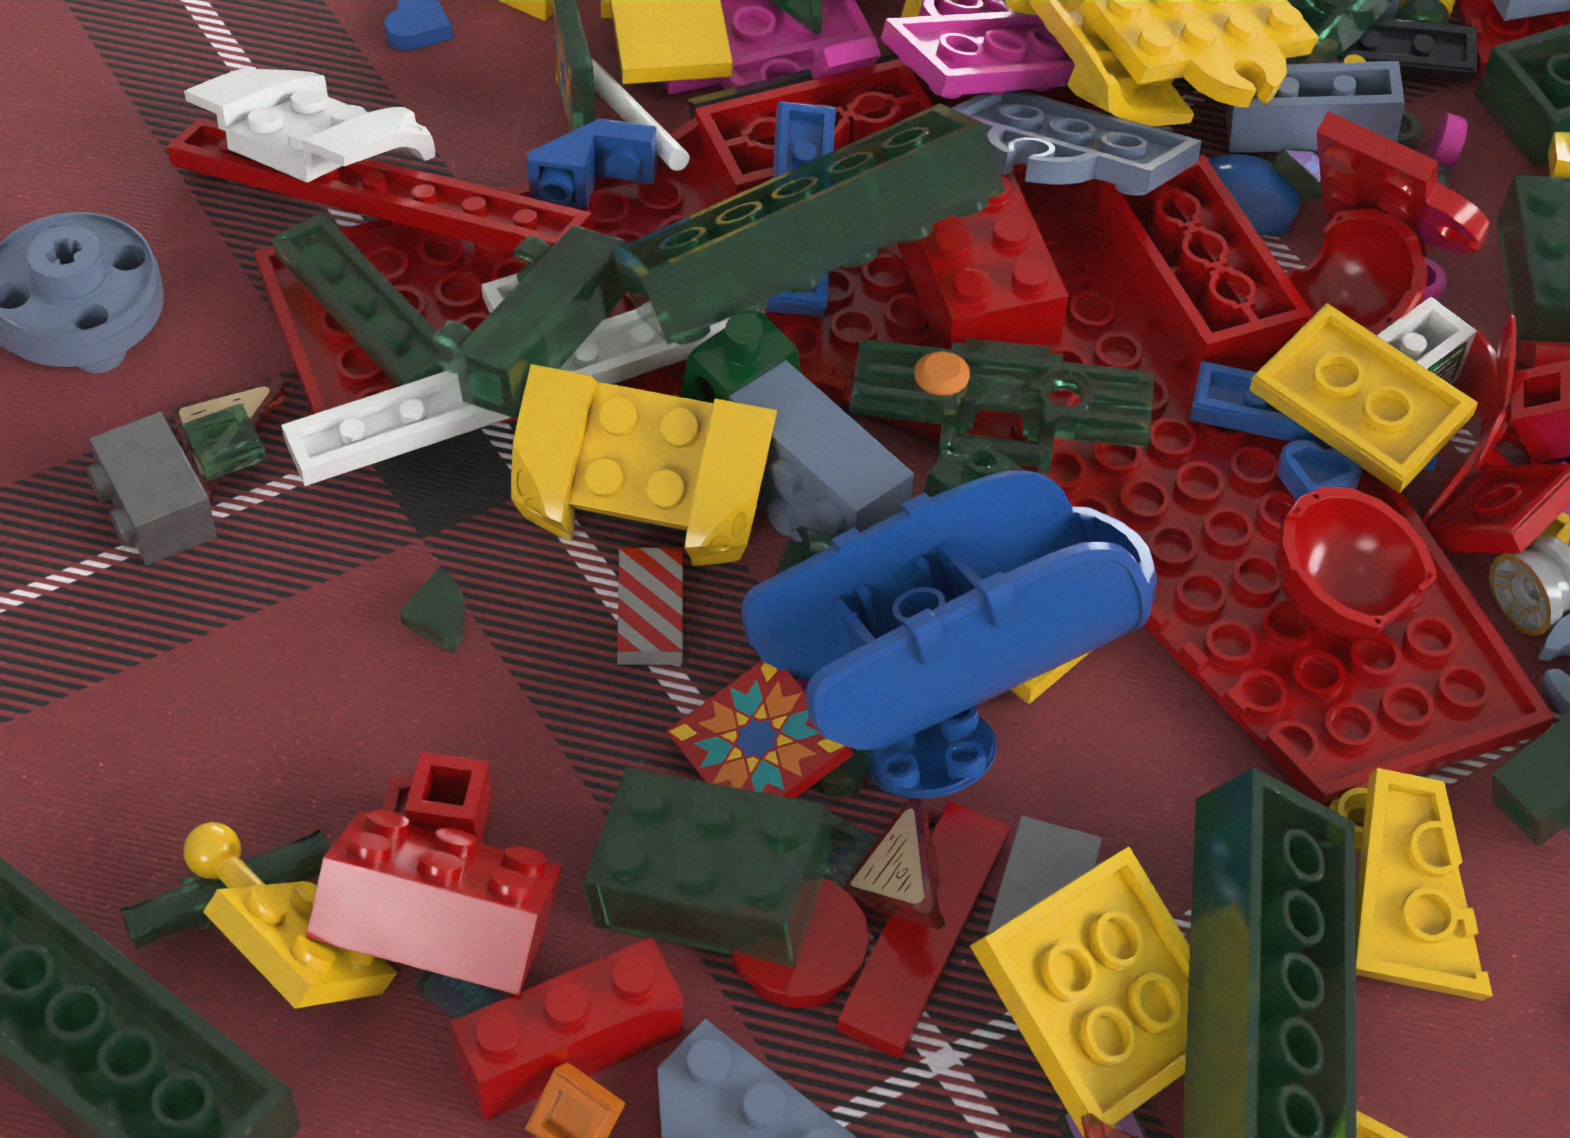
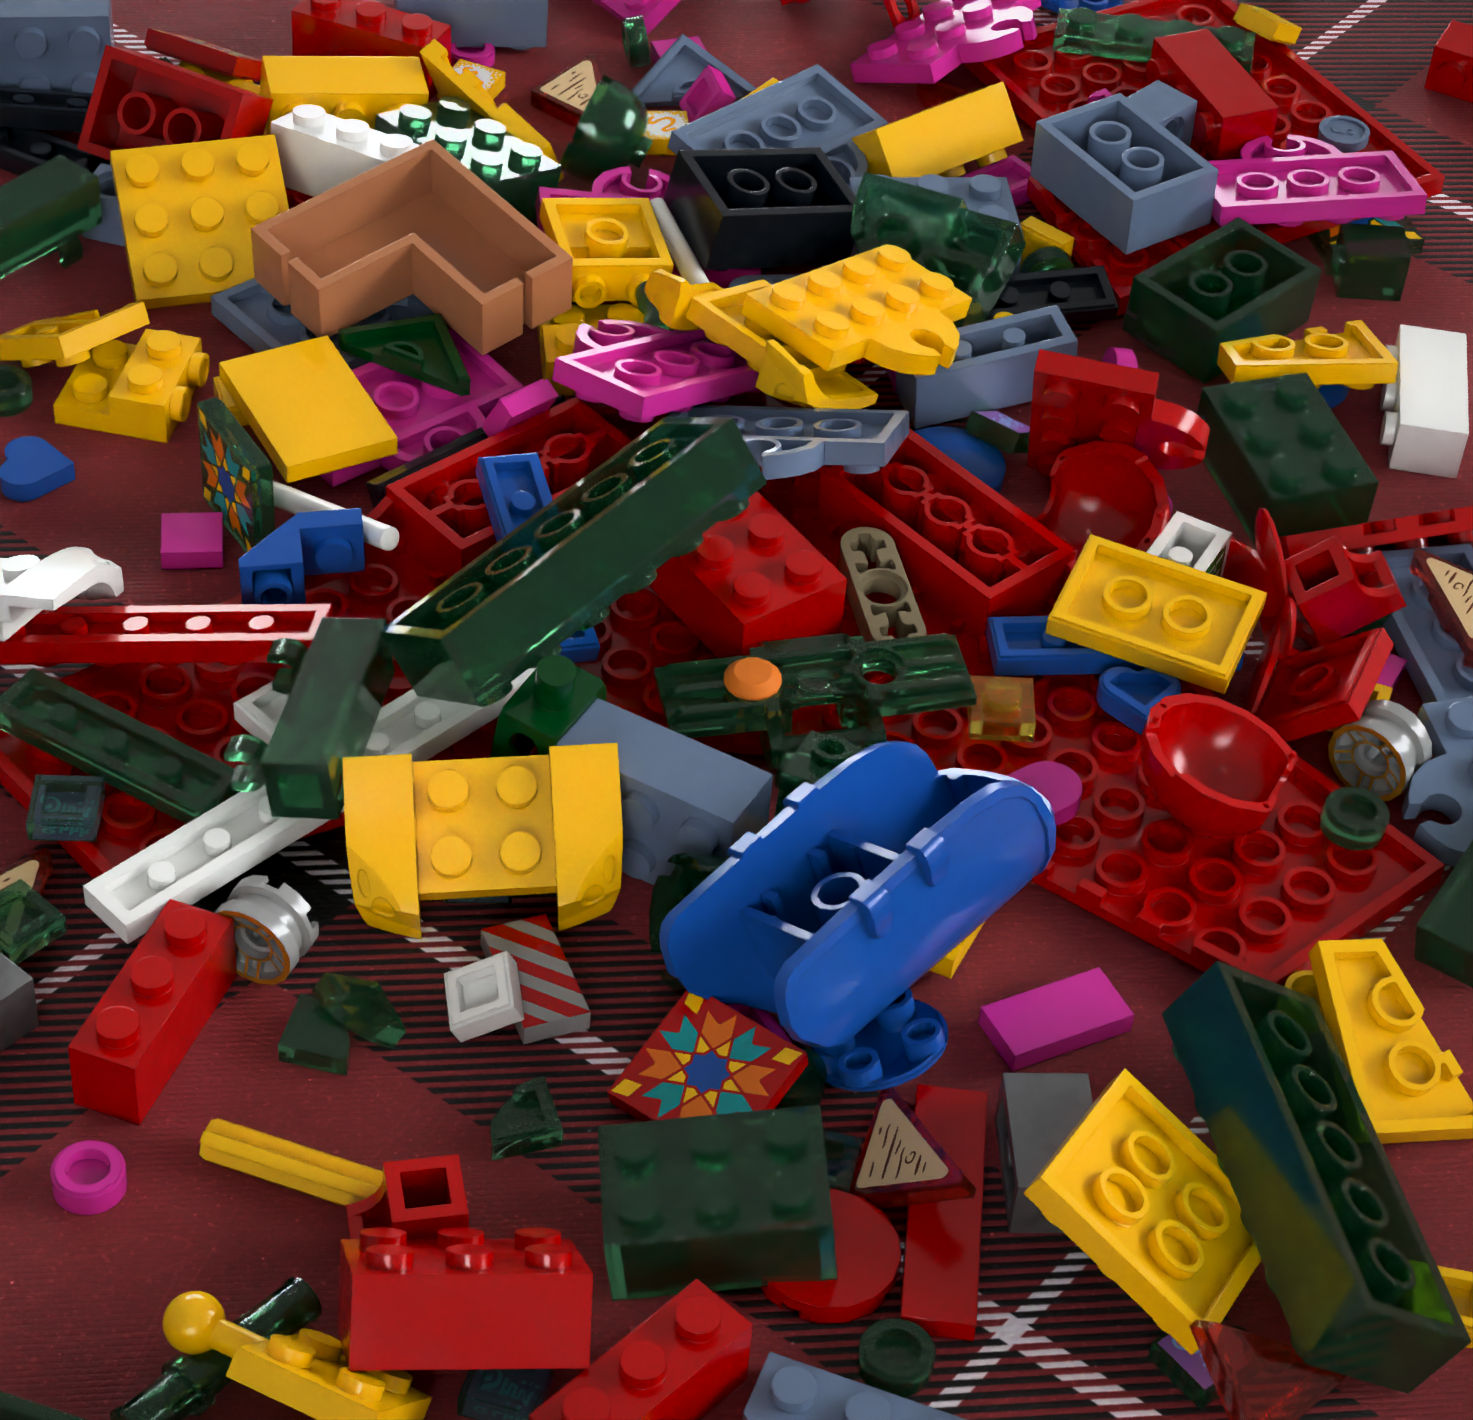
camera: 20 degrees left, 10 degrees down
none -> tile [26,775,106,842]
none -> dark pink tile [50,1140,127,1215]
none -> red brick [68,899,237,1126]
none -> dark pink tile [160,512,224,569]
none -> yellow axle [199,1118,383,1207]
none -> light grey wheel [214,875,319,985]
none -> clear green tile [312,973,406,1049]
none -> white tile [444,951,524,1042]
none -> clear green tile [490,1076,563,1161]
none -> dark tan beam [837,527,927,672]
none -> clear green tile [857,1318,936,1397]
none -> clear yellow plate [967,675,1036,742]
none -> dark pink tile [978,967,1135,1072]
none -> dark pink tile [1006,761,1083,826]
none -> clear green tile [1320,787,1390,850]

